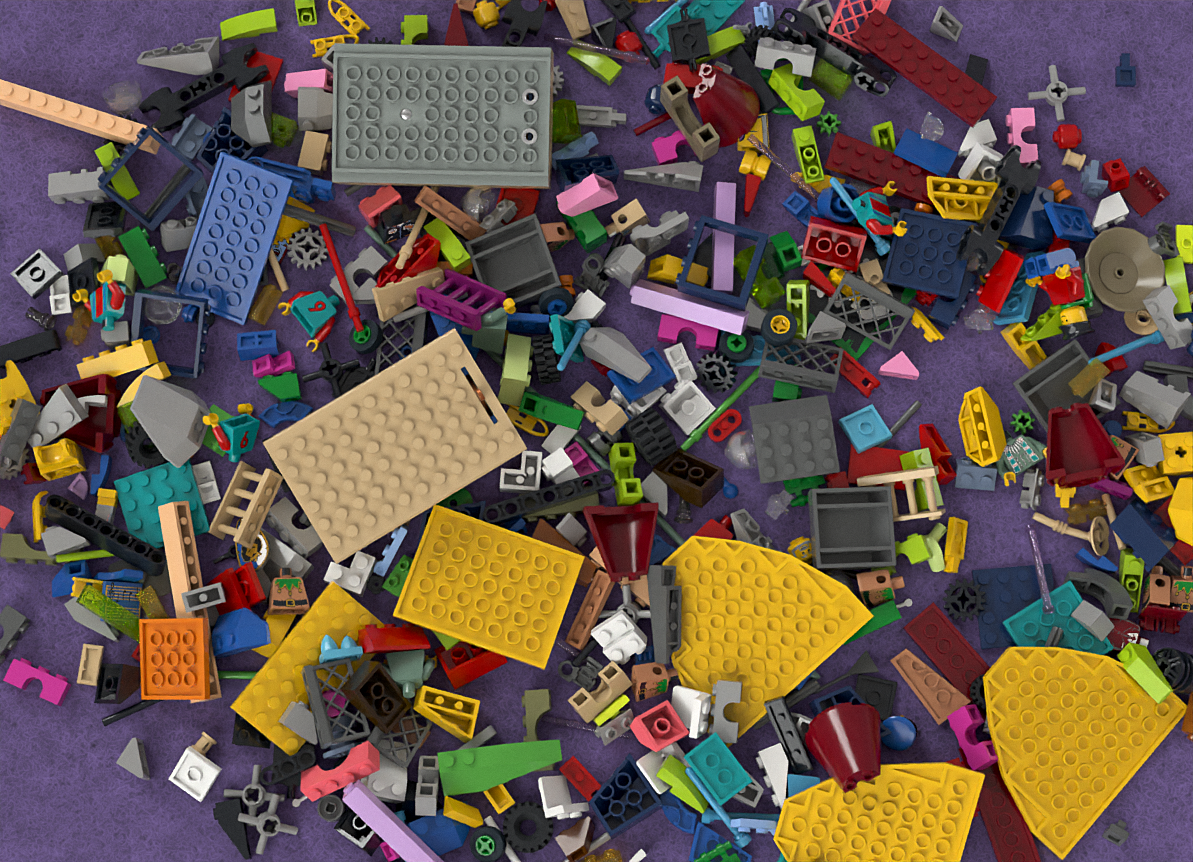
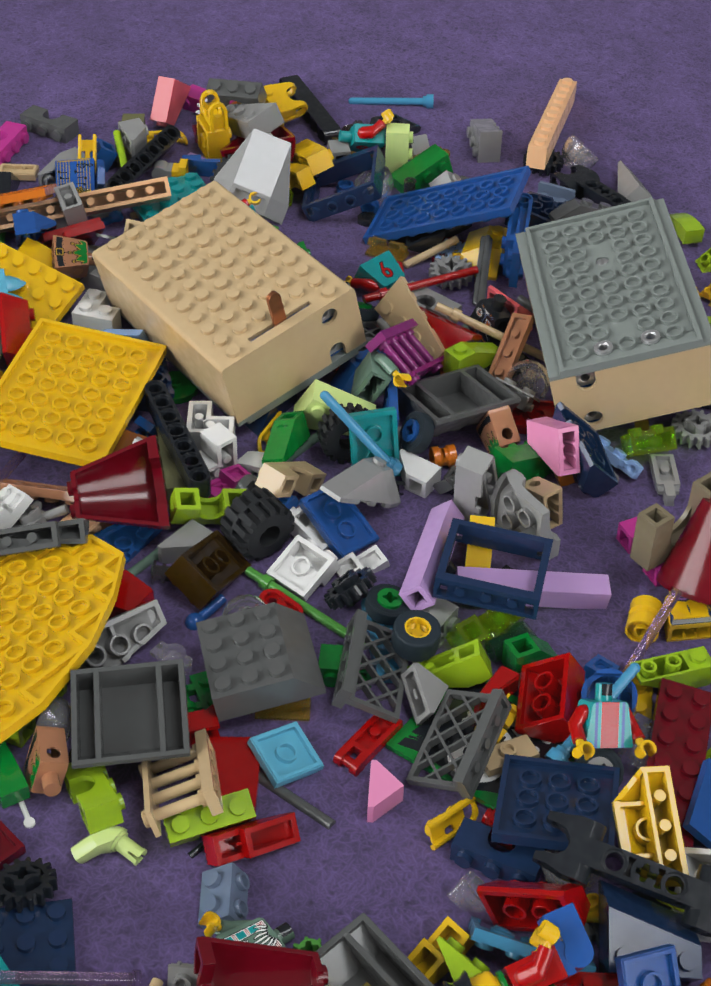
camera: 85 degrees right, 35 degrees down
clear neon green plate [76,585,140,643] -> none
black plate [83,201,128,238] -> none
lime slope [94,142,140,200] -> none
dark blue window [97,125,204,231] -> none
blue hinge [237,330,279,361] -> none
dark pink slope [252,351,295,377] -> none
light grey wedge [624,161,703,192] -> none
dark pink arch [657,313,718,351] -> none
red slope [744,173,761,217] -> none
yellow hinge [944,517,968,573] -> none
yellow wedge [958,386,1007,467] -> none

